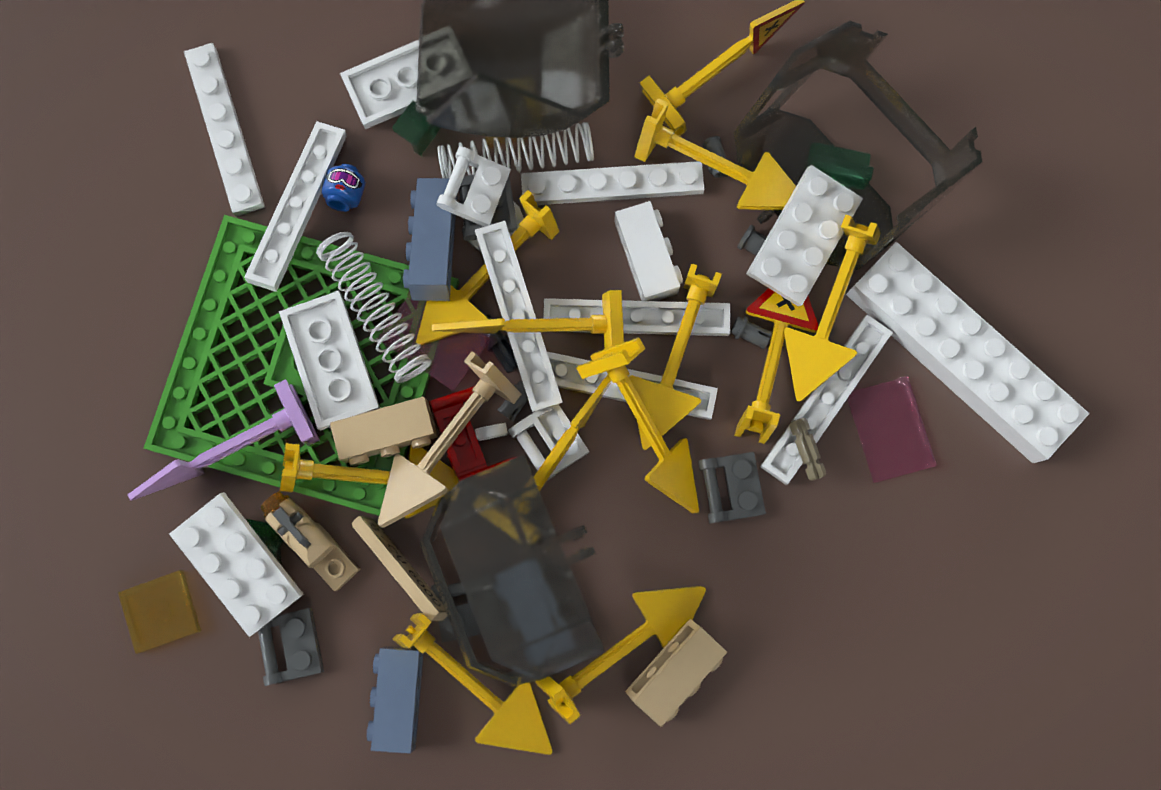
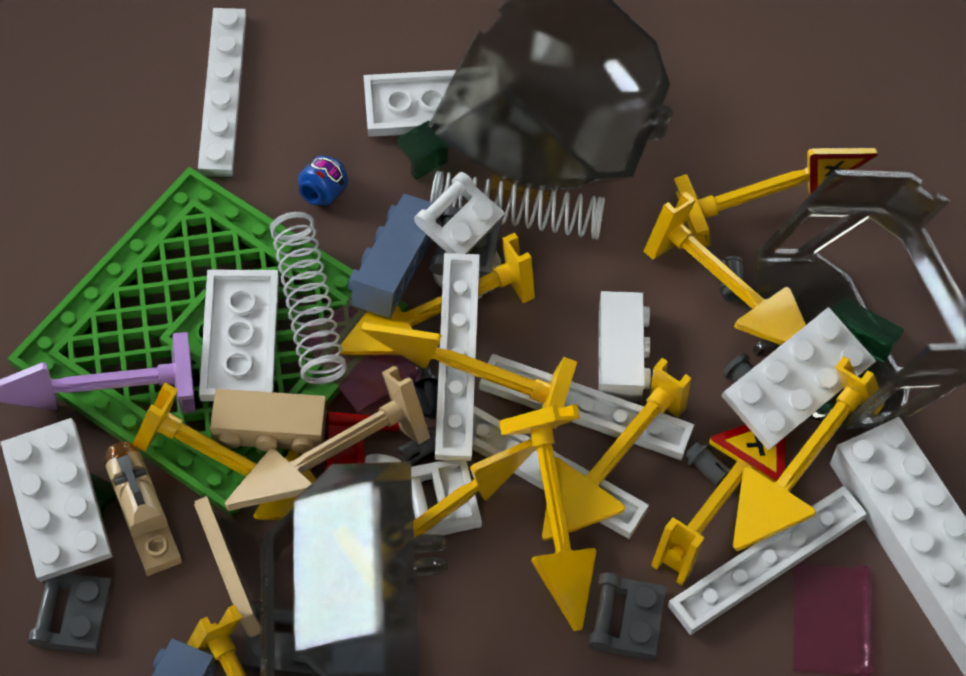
camera: 15 degrees right, 20 degrees down
white plate [244,121,347,292] -> none
white plate [521,161,704,205] -> none
dark tan axle [789,418,826,481] -> none

